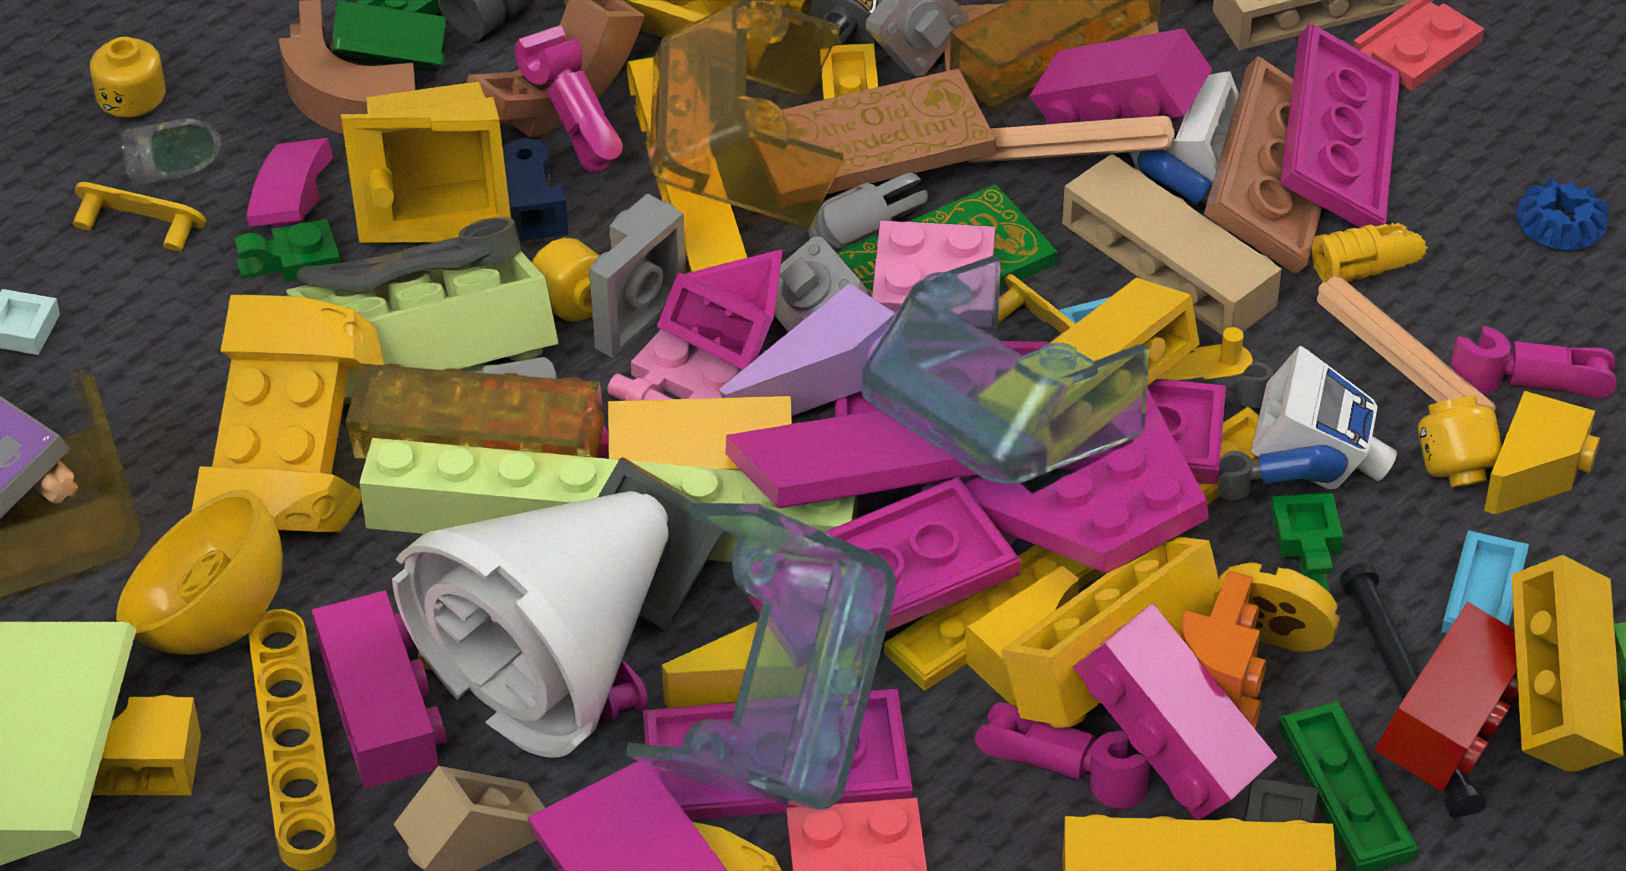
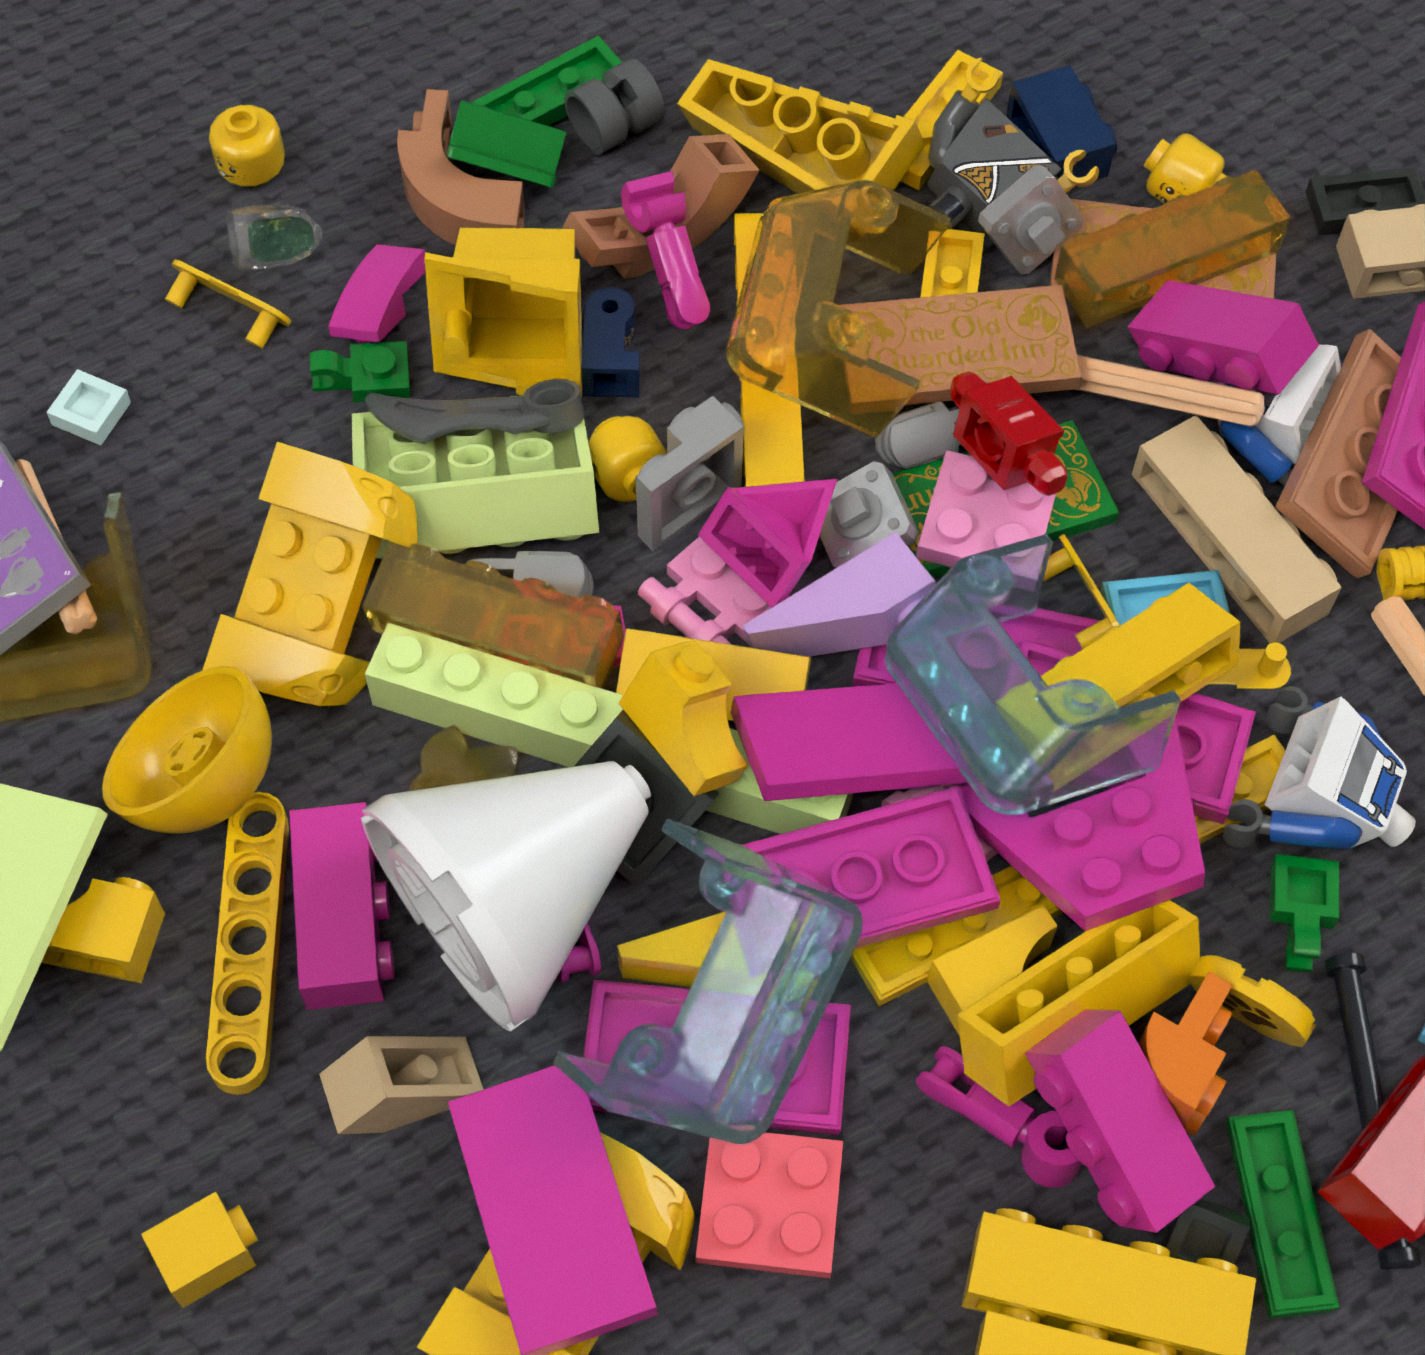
camera: 10 degrees right, 15 degrees up
none -> yellow arch [618,640,748,796]
none -> red piece [949,371,1068,496]

